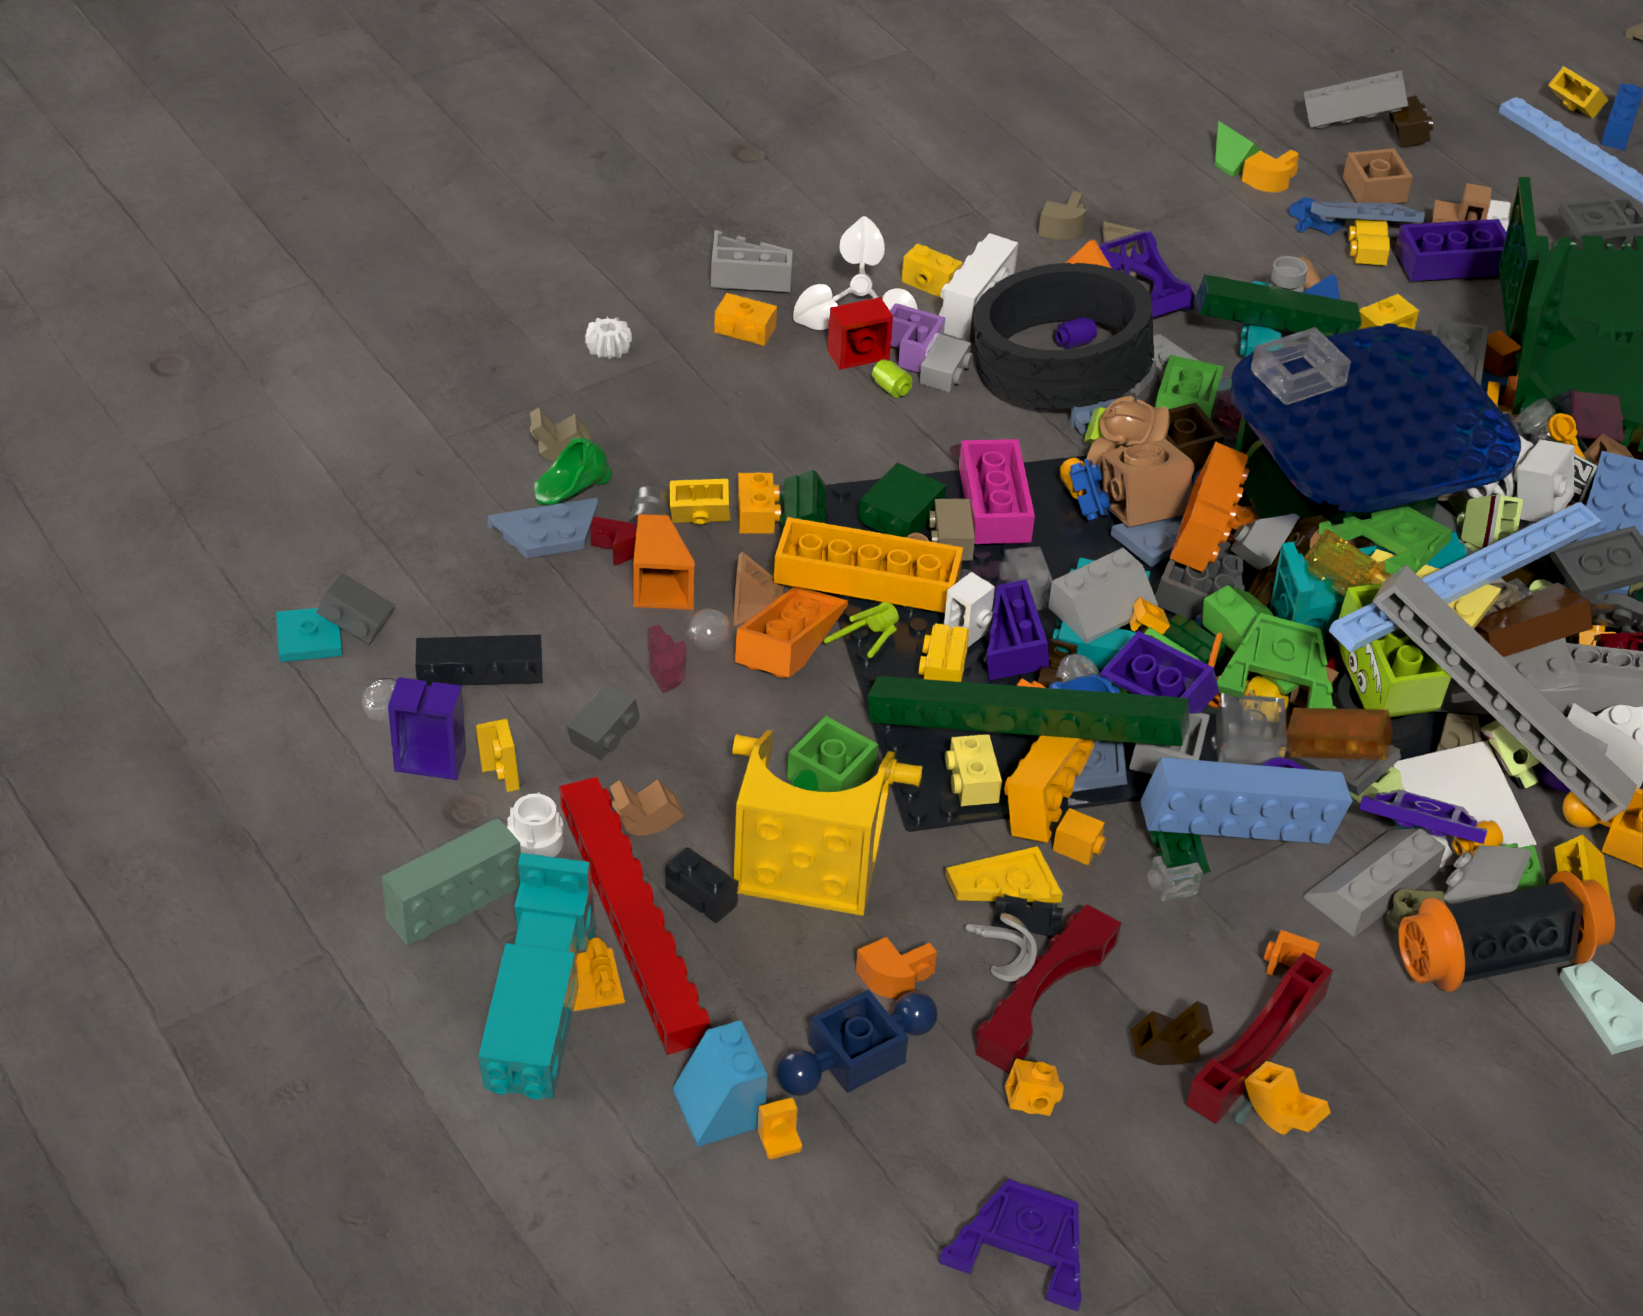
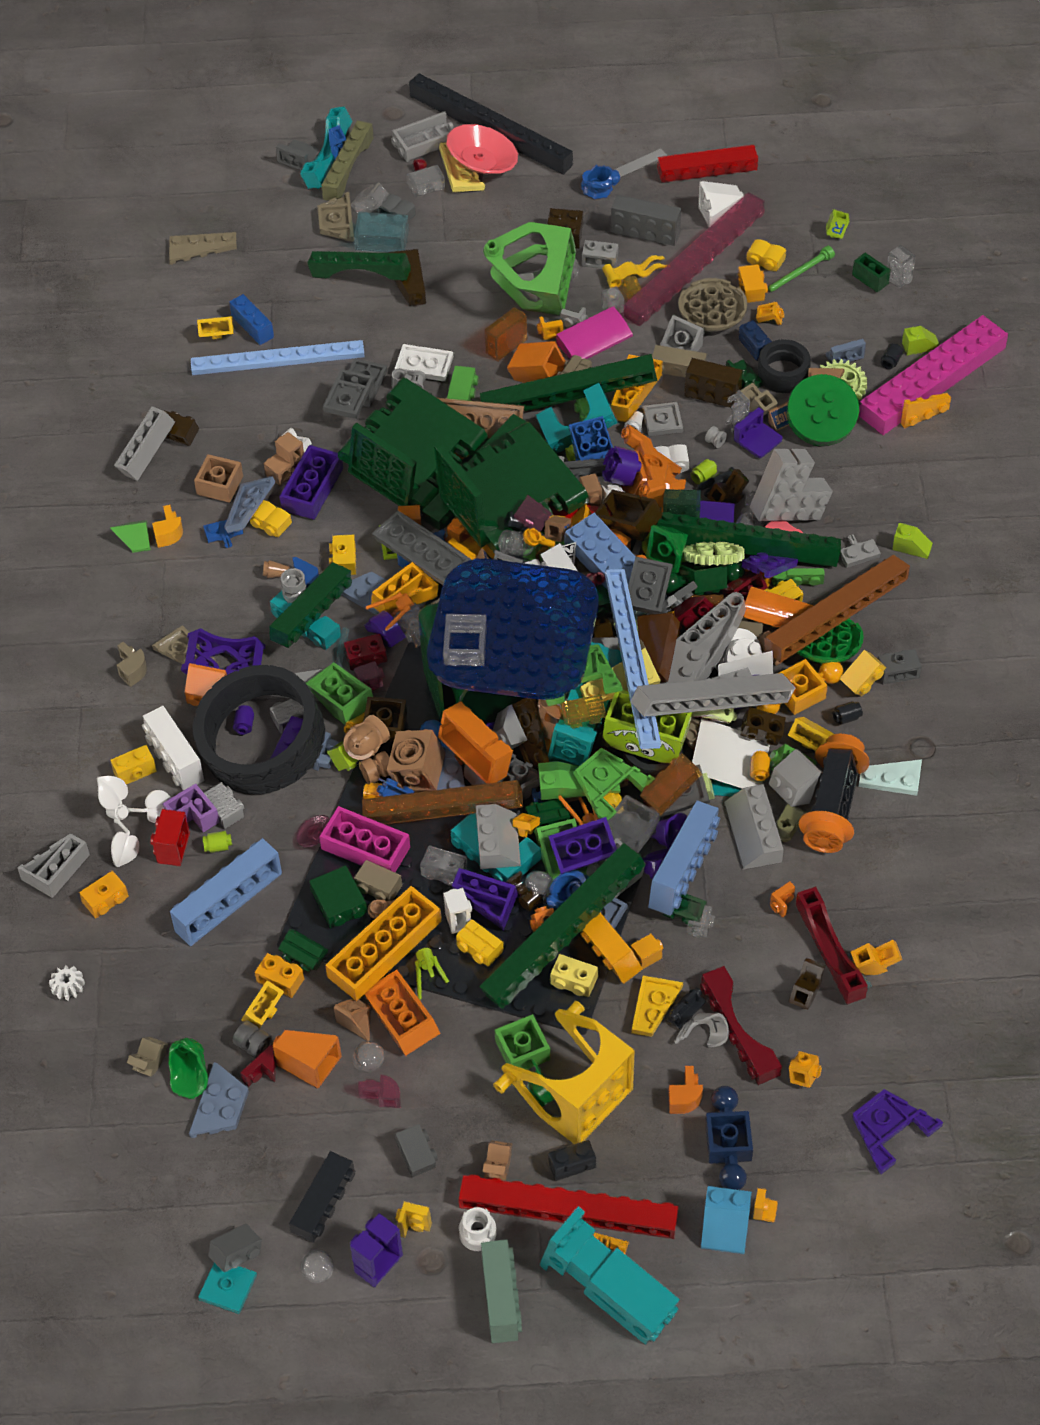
camera: 55 degrees left, 10 degrees up
dark purple wing [1359,789,1487,844] -> none
none -> medium blue brick [170,838,282,947]
none -> clear orange brick [362,780,523,824]
none -> dark brown brick [740,707,786,746]

